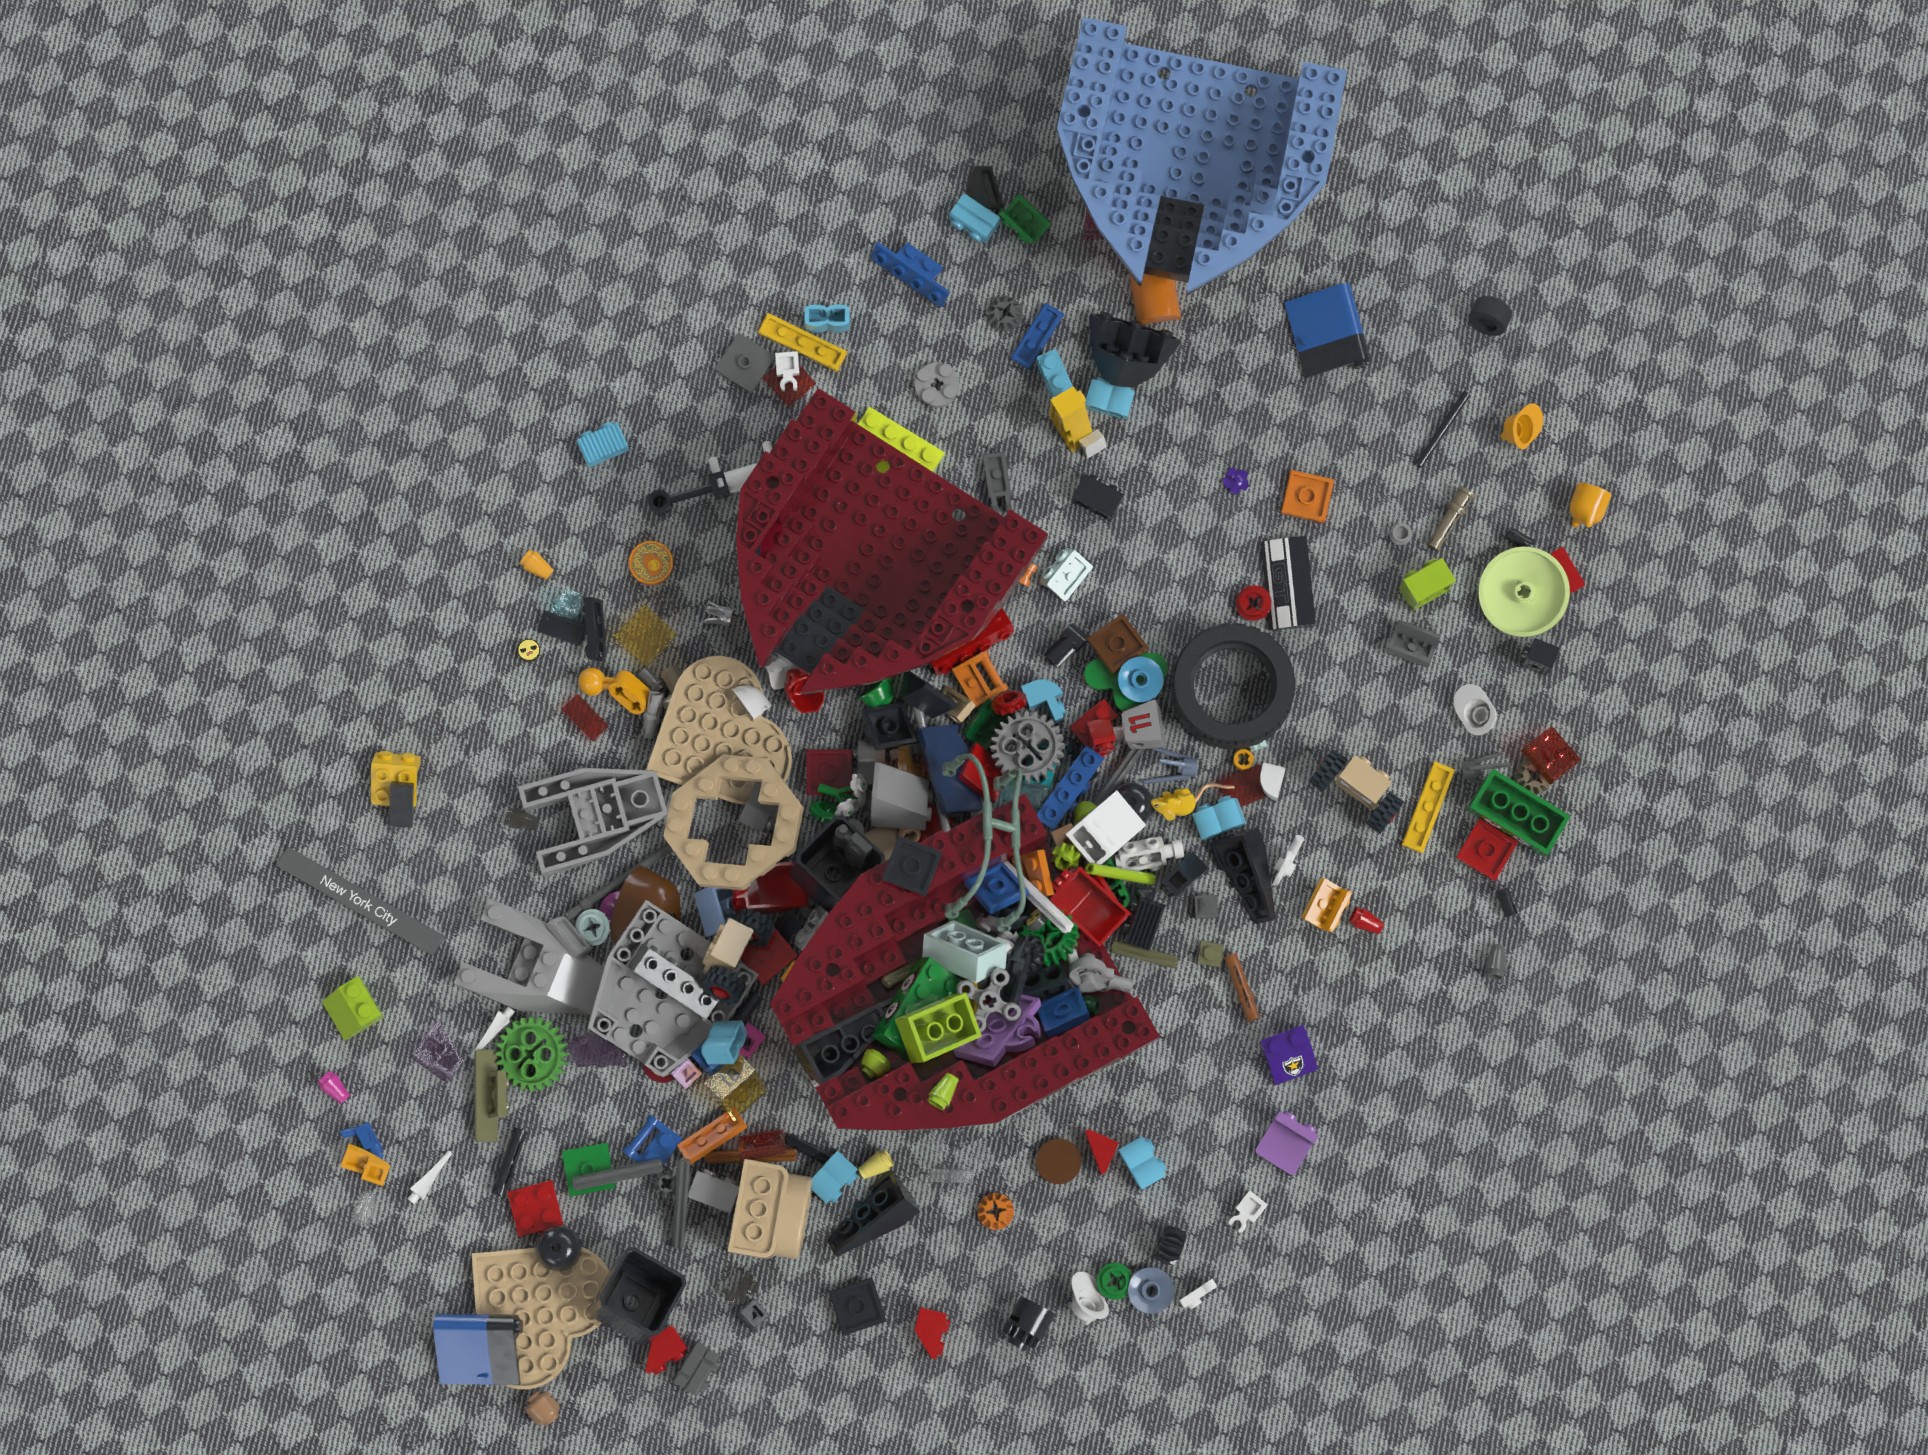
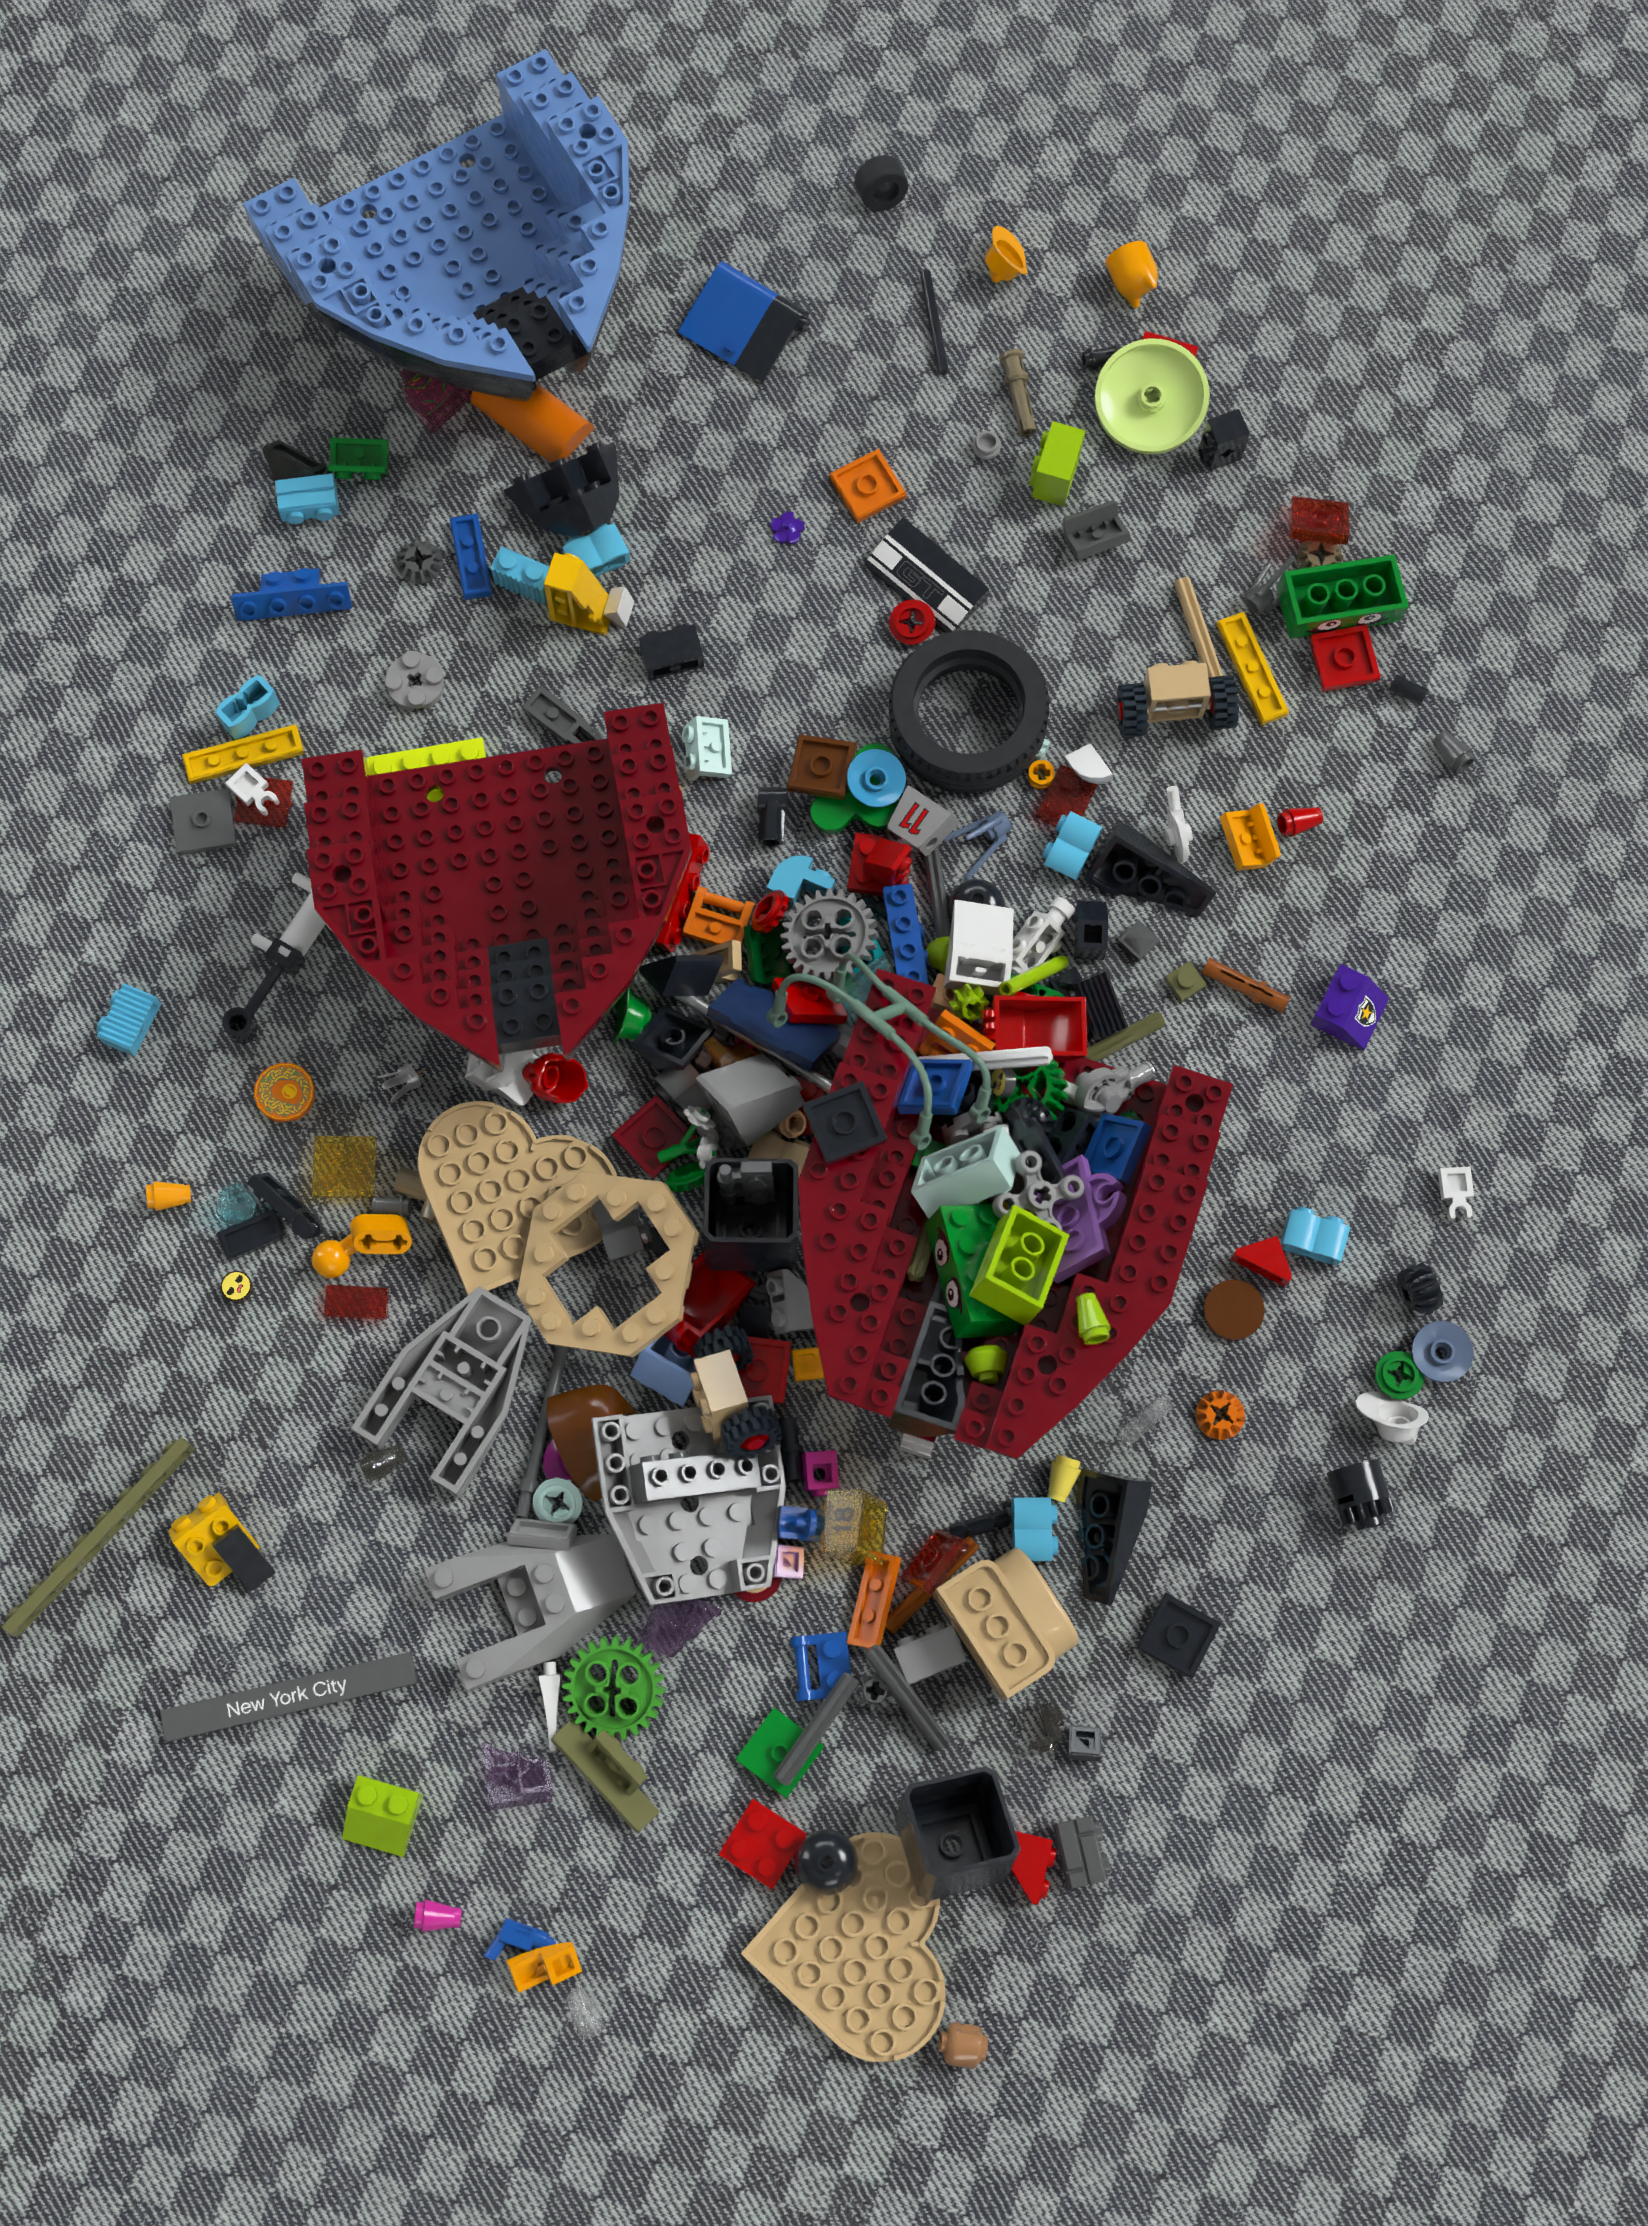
camera: 45 degrees left, 5 degrees down
white piece [408,1151,452,1205] -> none
door [433,1314,523,1385] -> none
black pin [491,1127,528,1197] -> none
light grey pin [641,691,663,738] -> none
medium azure brick [701,1020,747,1064] -> none
white brick [732,685,772,719] -> none
red slope [915,1307,950,1360] -> none
yellow animal [1151,783,1235,821] -> none
white plate [1179,1279,1217,1310] -> none
medium lavender bracket [1255,1111,1319,1175] -> none
white piece [1454,684,1497,735] -> none
none -> olive plate [2,1437,196,1638]
none -> tan axle [1174,577,1223,678]

